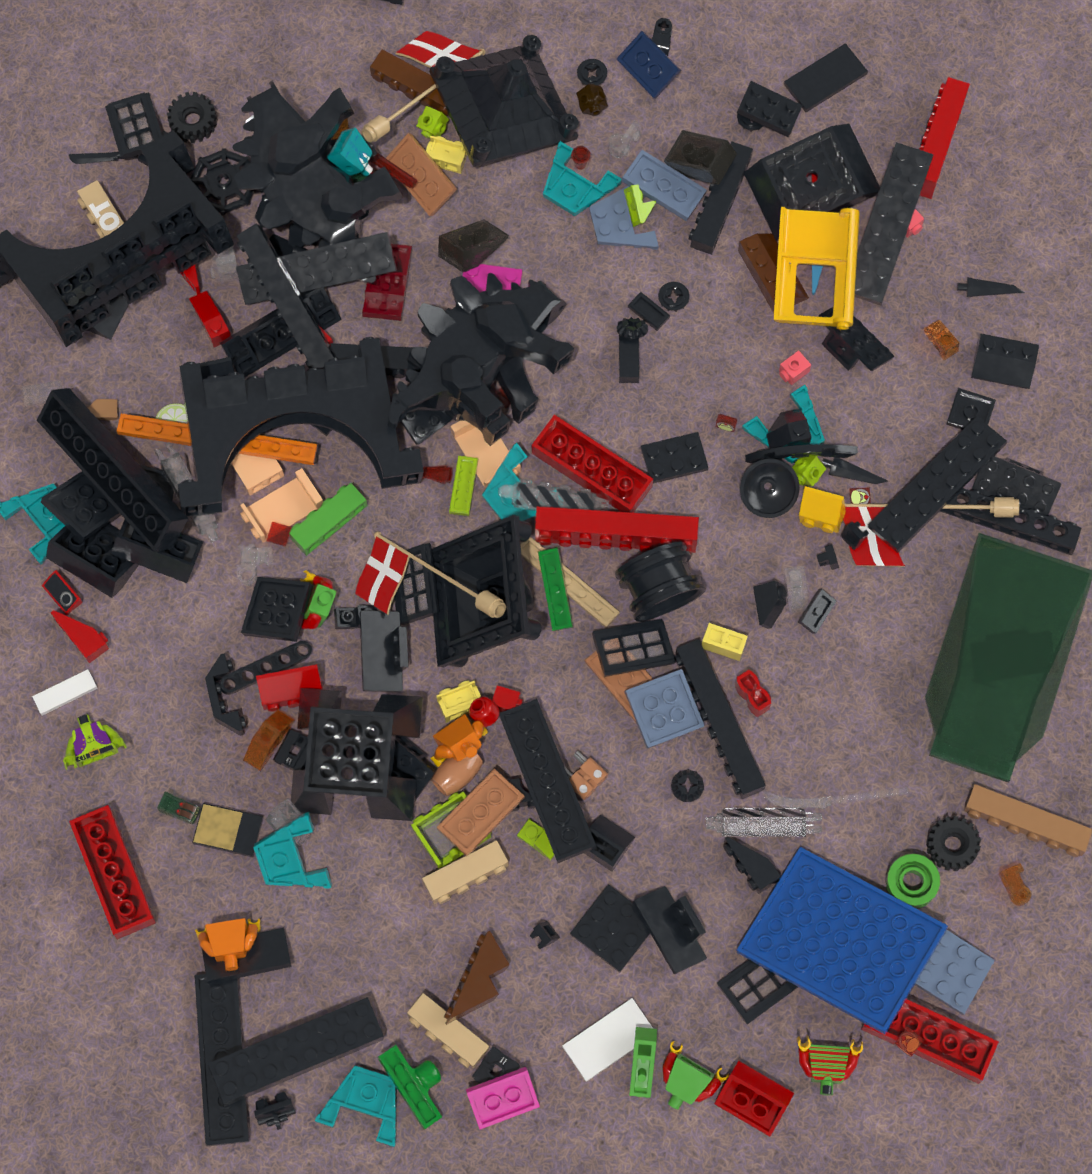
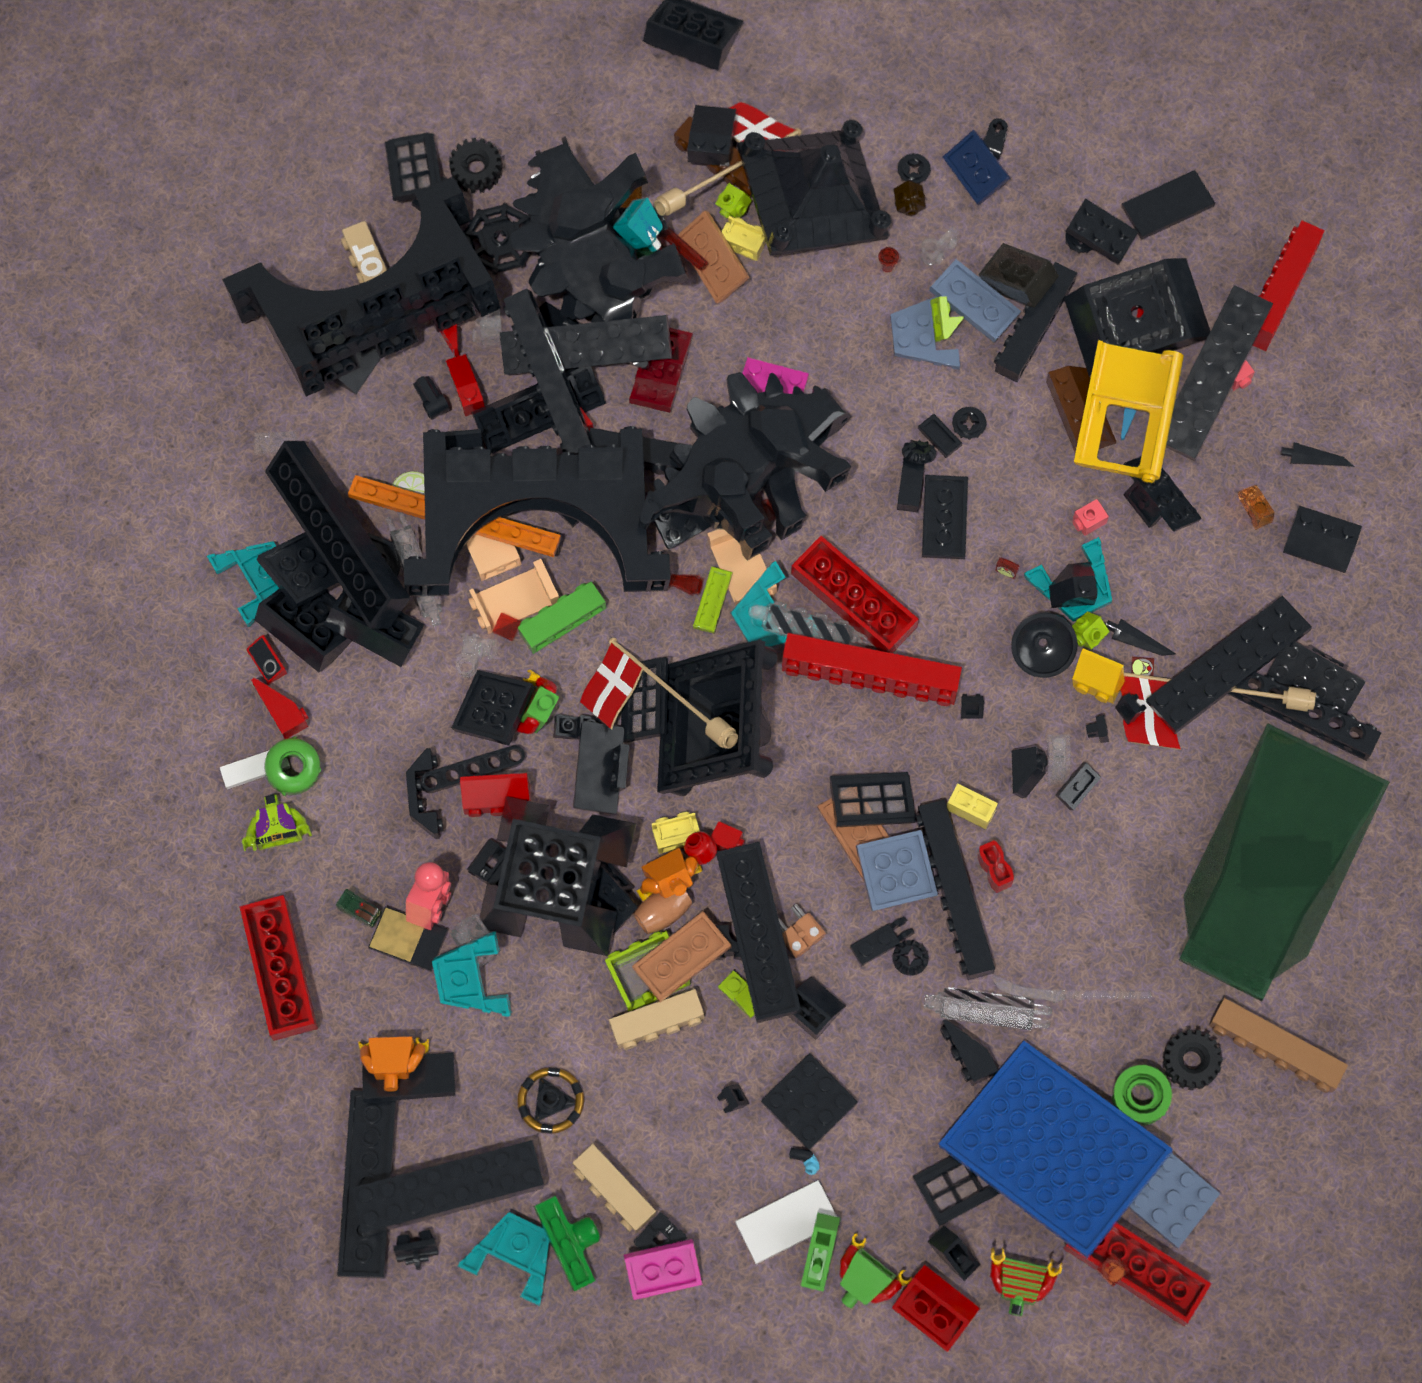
camera: 10 degrees right, 0 degrees up
black piece [69,151,138,164] -> none
medium nougat slope [88,399,118,421] -> none
clear orange slope [243,710,295,772] -> none
clear smoke slope [438,219,509,272] -> none
reddish brown slope [444,931,509,1025] -> none
tan tile [521,537,620,628] -> none
green plate [538,548,573,631] -> none
teal wing [543,141,622,216] -> none
black wheel [615,542,706,622] -> none
black bracket [633,886,707,974] -> none
black plate [640,432,709,483] -> none
black tile [745,444,858,464] -> none
black tile [946,388,996,430] -> none
clear orange leg [999,863,1031,906] -> none
none -> bright green piece [264,736,321,797]
none -> coral brick [406,862,451,930]
none -> black piece [413,376,450,420]
none -> black piece [517,1067,584,1134]
none -> black slope [687,105,737,166]
none -> arm [789,1147,819,1175]
none -> black hinge [850,916,915,967]
none -> black tile [922,475,968,560]
none -> black slope [927,1225,980,1281]
none -> black tile [960,694,984,719]

